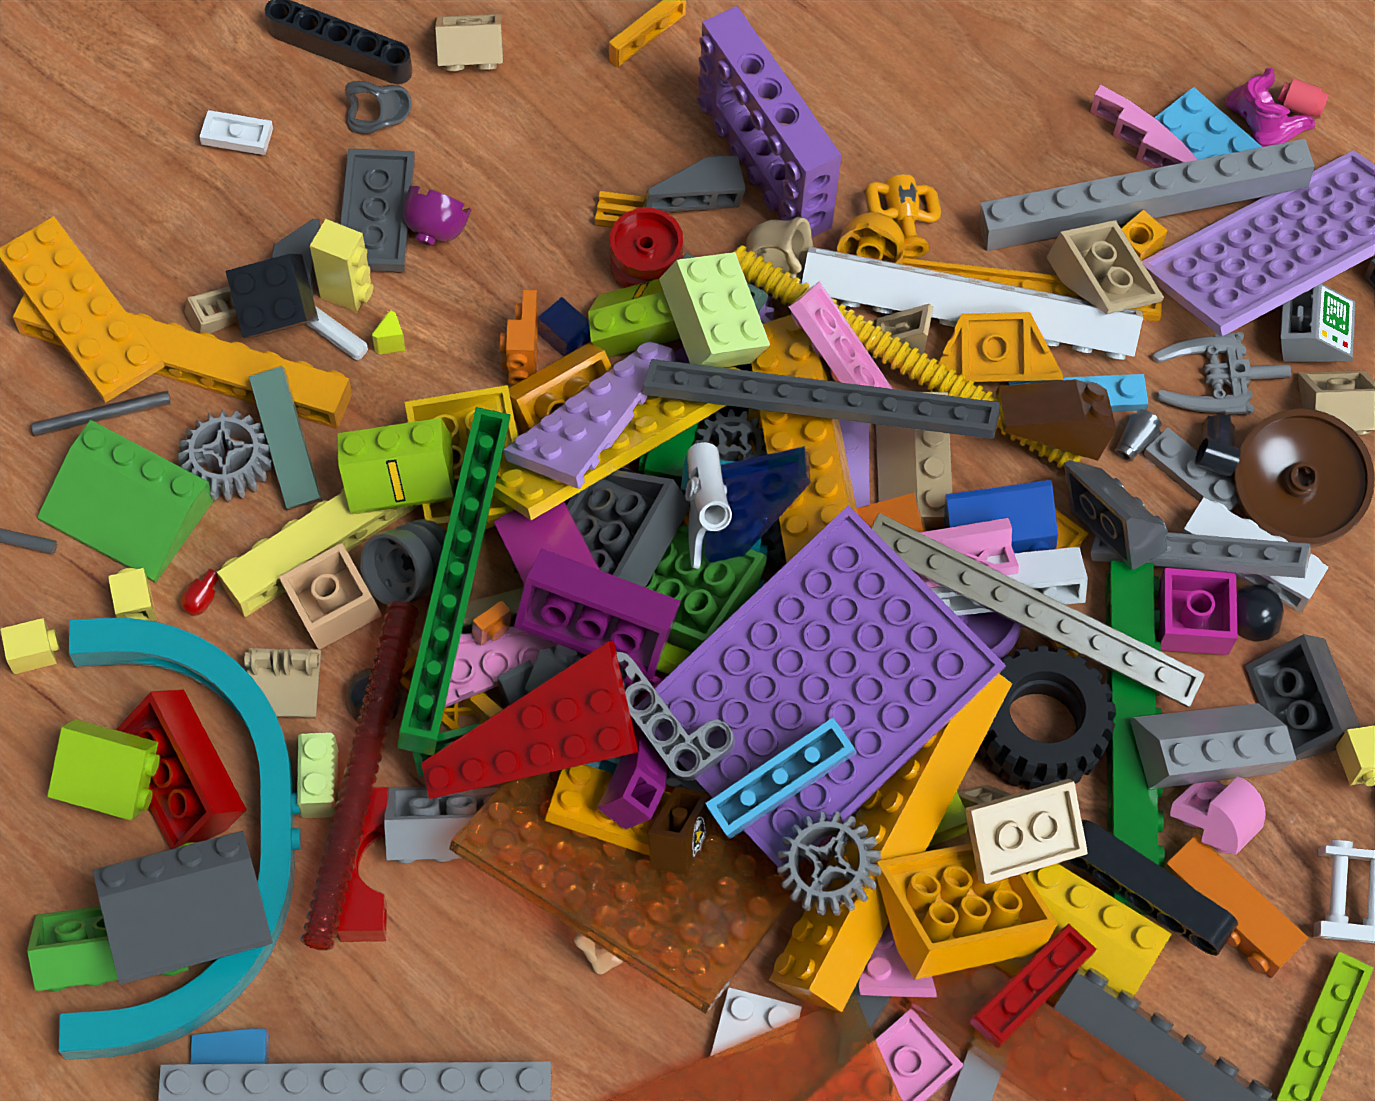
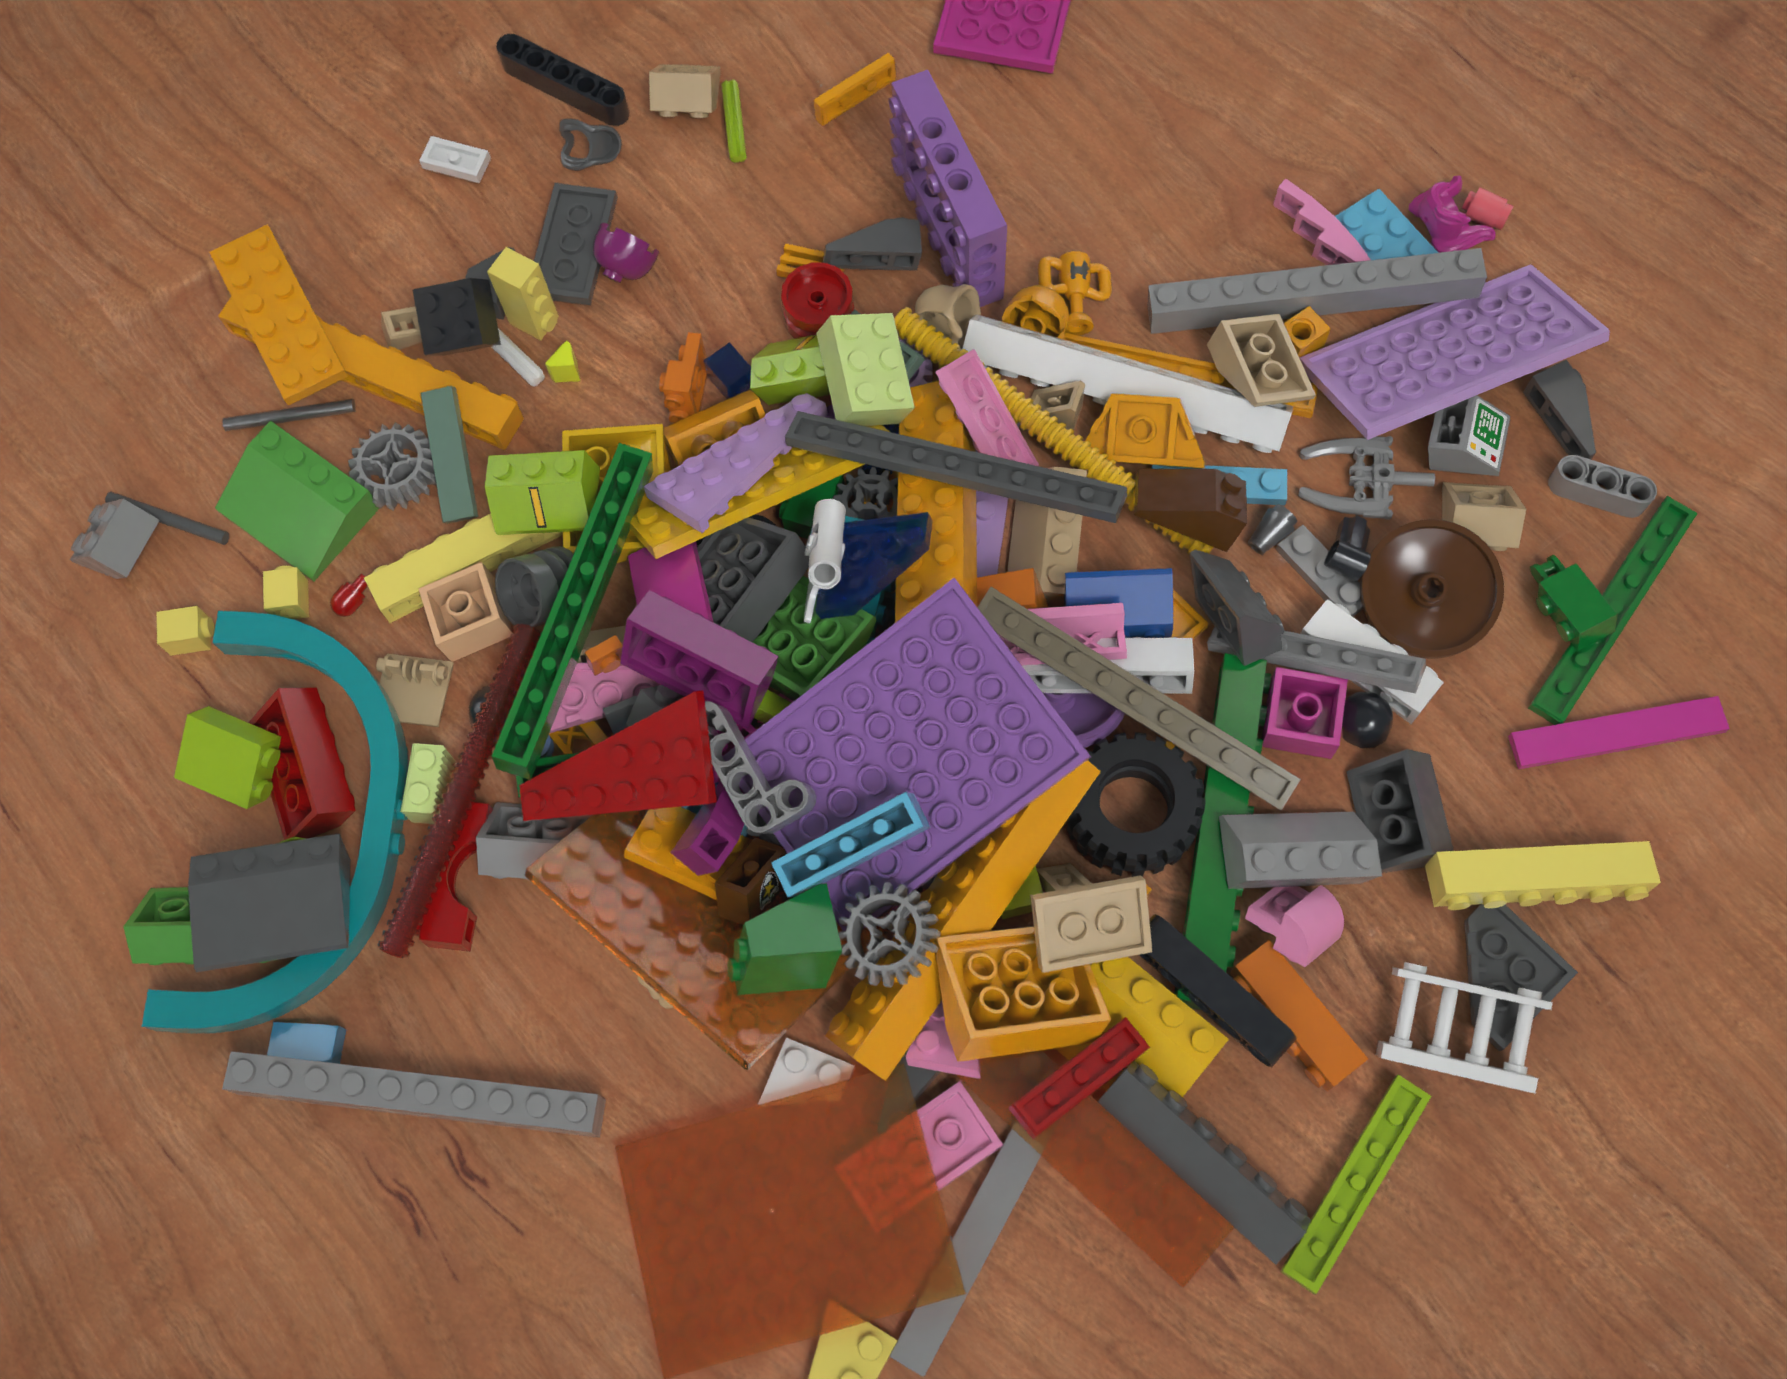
camera: 15 degrees right, 5 degrees up
none -> lime axle [722,79,747,163]
none -> green slope [727,883,842,995]

